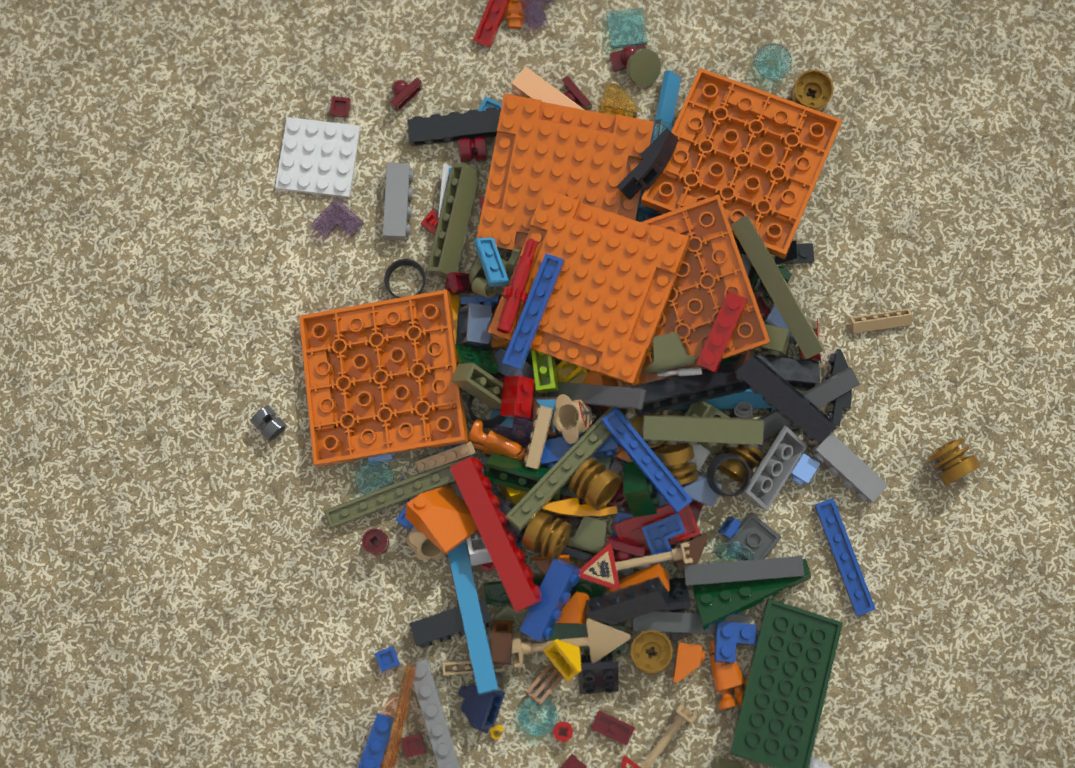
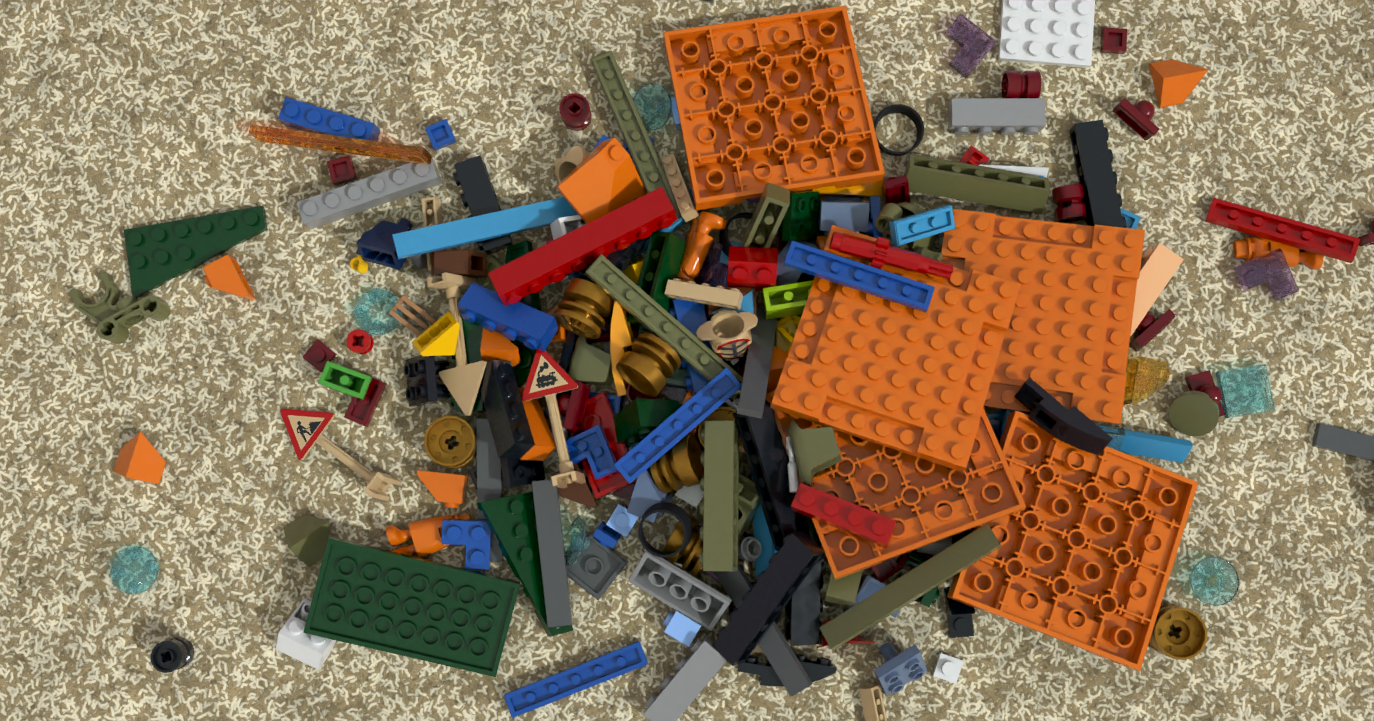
camera: 85 degrees right, 5 degrees up
none -> bright green slope [318,361,372,400]
none -> light blue brick [606,504,639,537]
none -> sand blue plate [874,642,928,696]
none -> white plate [932,652,963,684]
none -> dark red wheel [1002,71,1041,98]
none -> orange slope [1149,59,1209,108]

